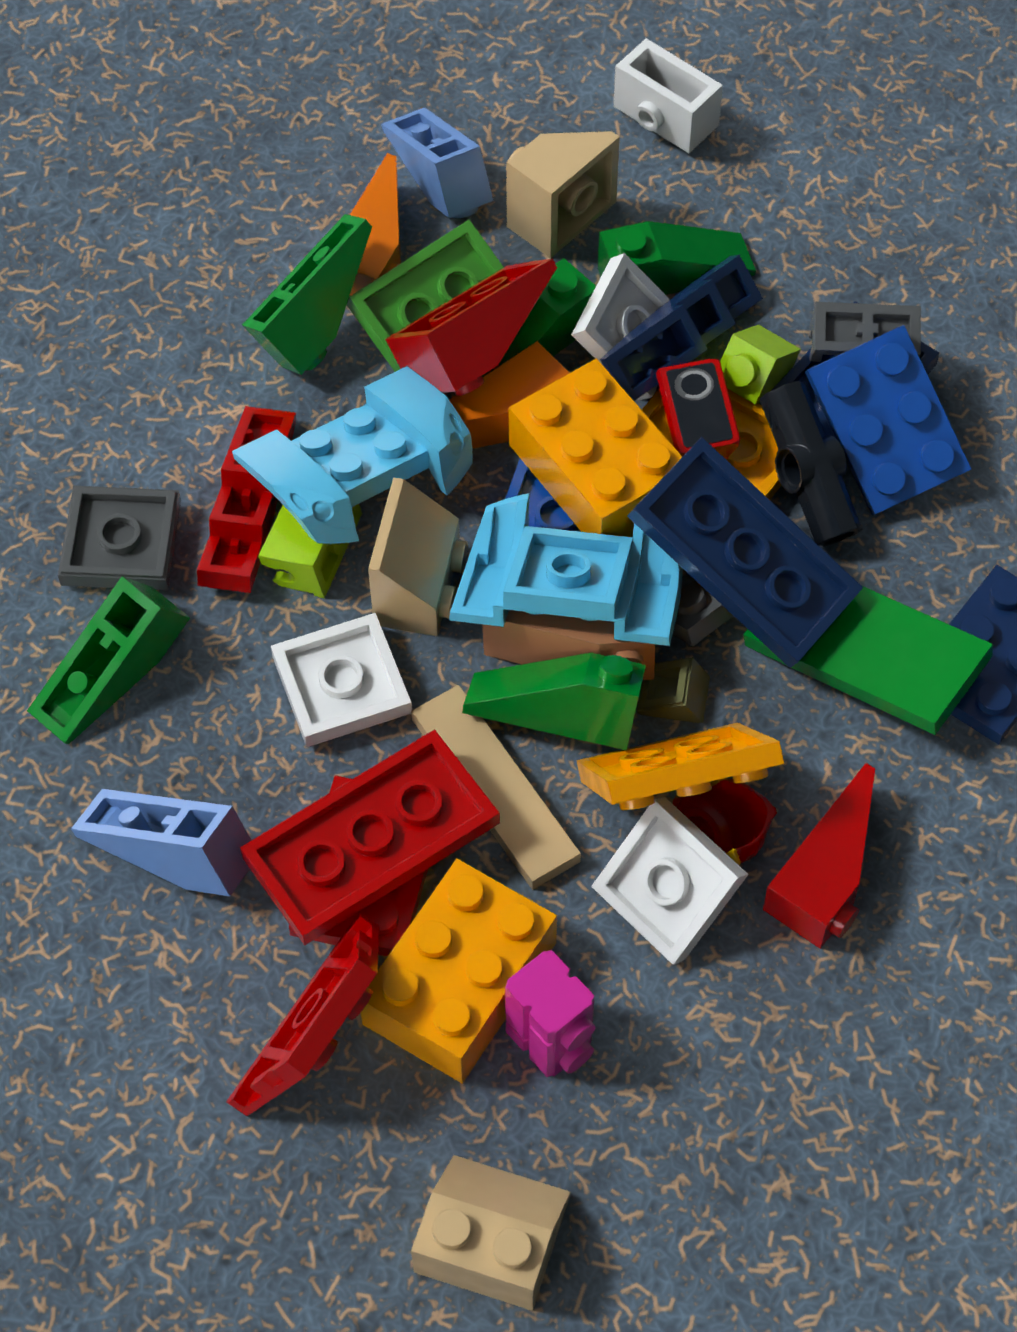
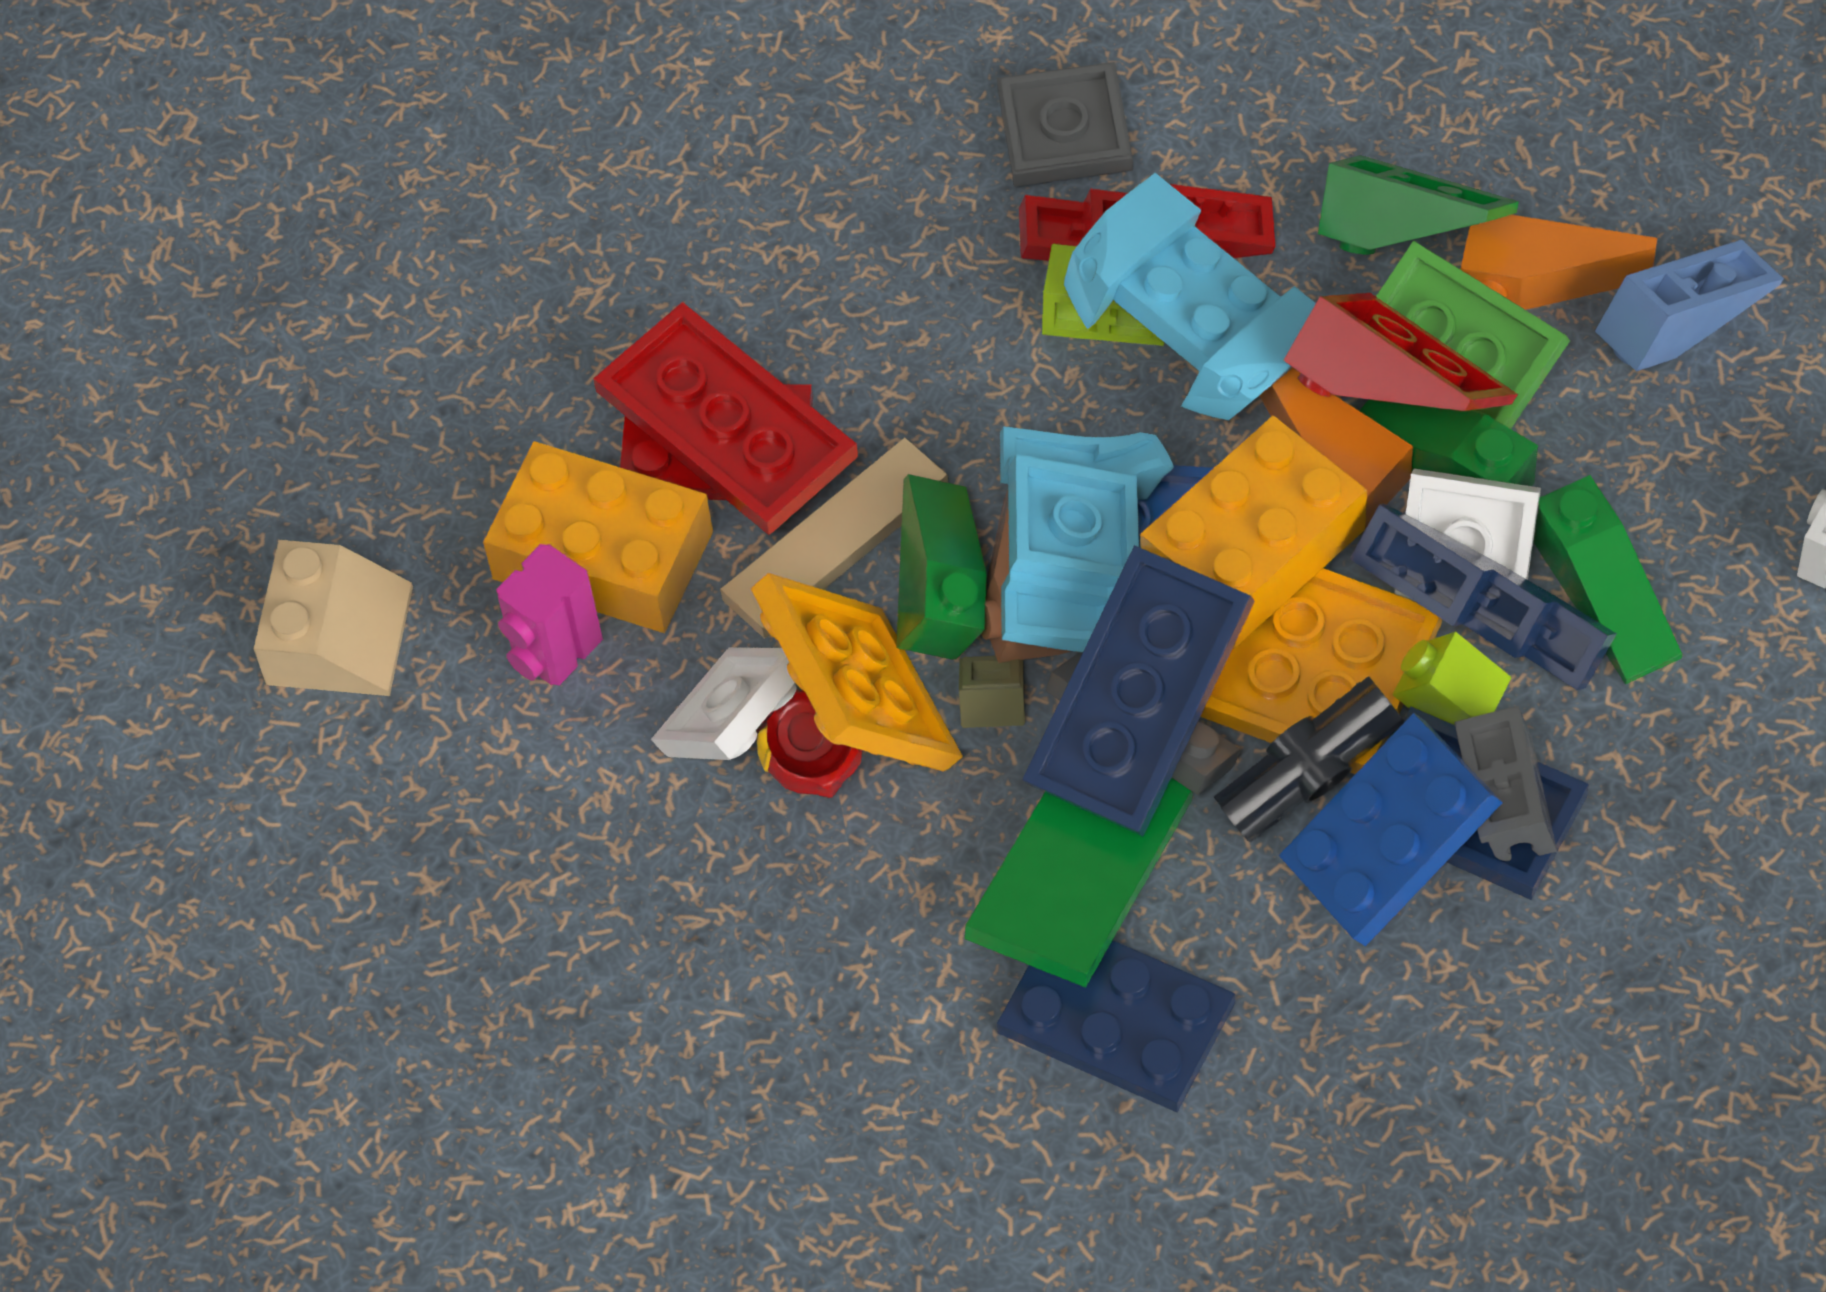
camera: 85 degrees right, 0 degrees up
green slope [27,576,190,744] -> none
medium blue slope [71,789,251,897] -> none
red wing [226,912,379,1116] -> none
white plate [271,613,412,747] -> none
tan slope [368,477,468,636] -> none
tan slope [506,131,620,258] -> none
slope [656,359,740,460] -> none
red slope [763,763,875,949] -> none

